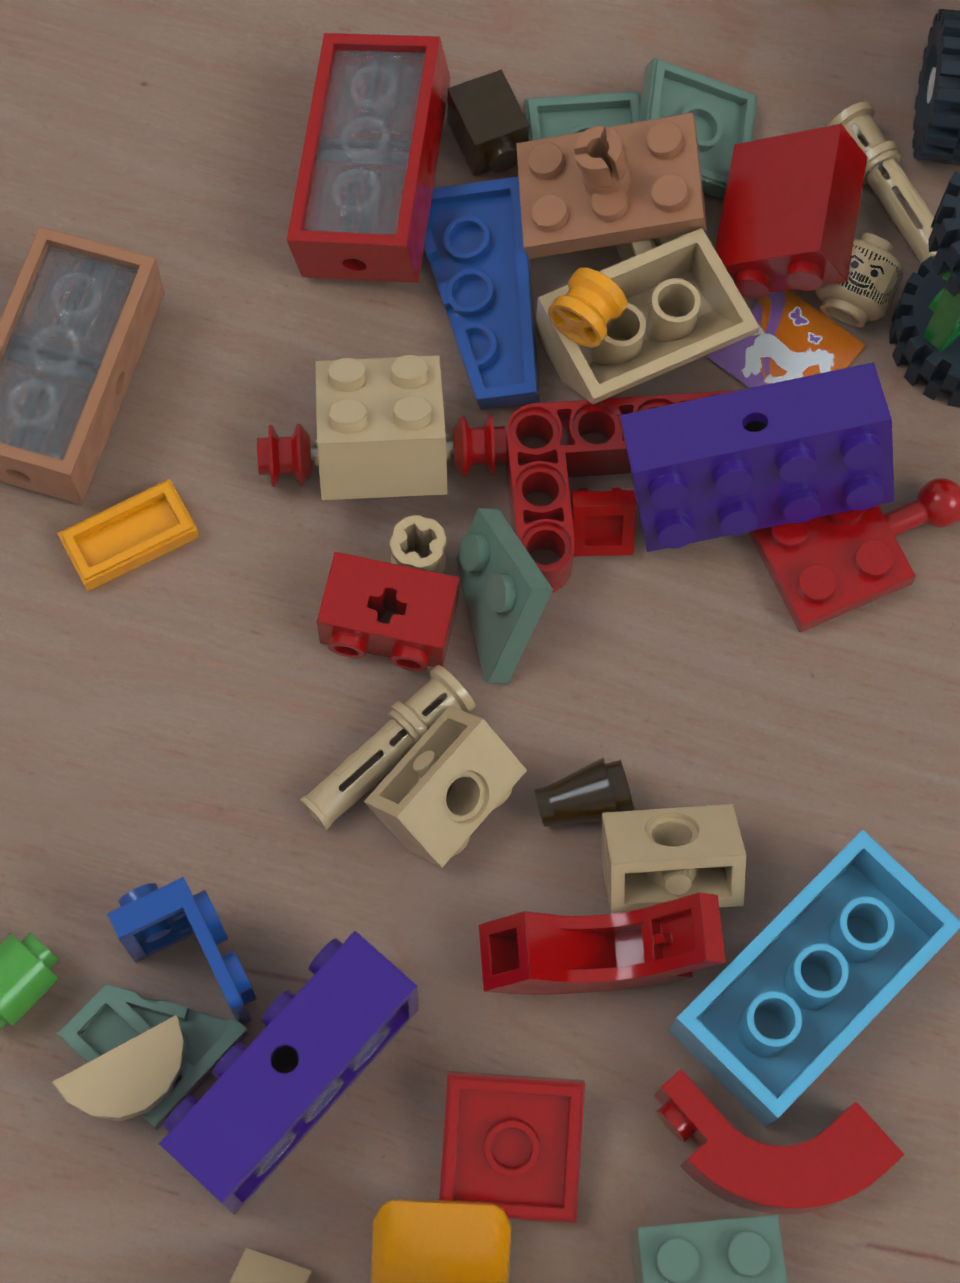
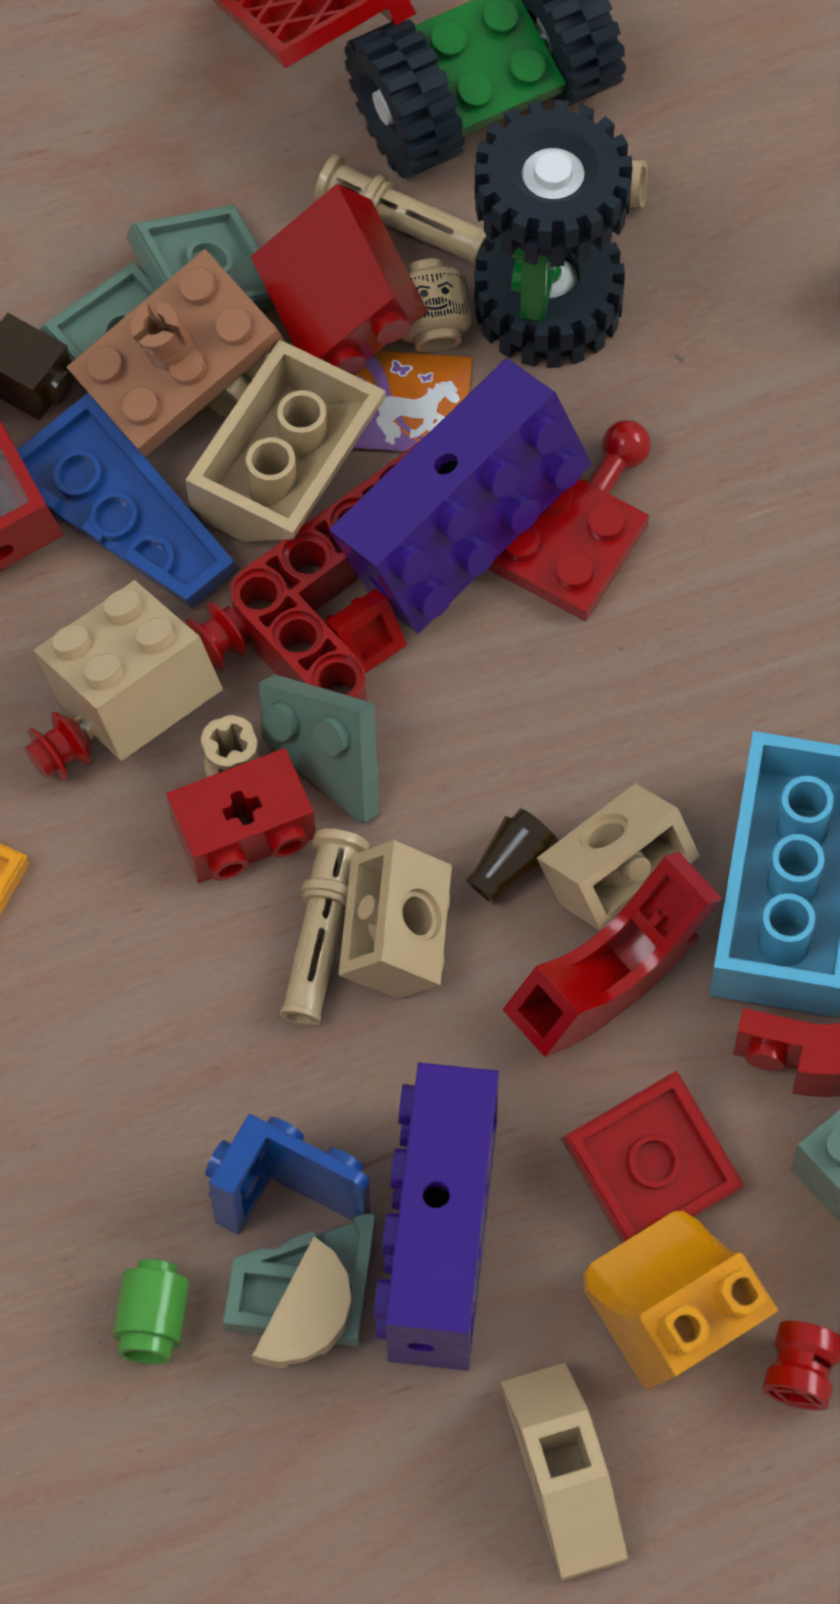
camera: 30 degrees left, 5 degrees down
light orange wheel [548,268,628,348] -> none

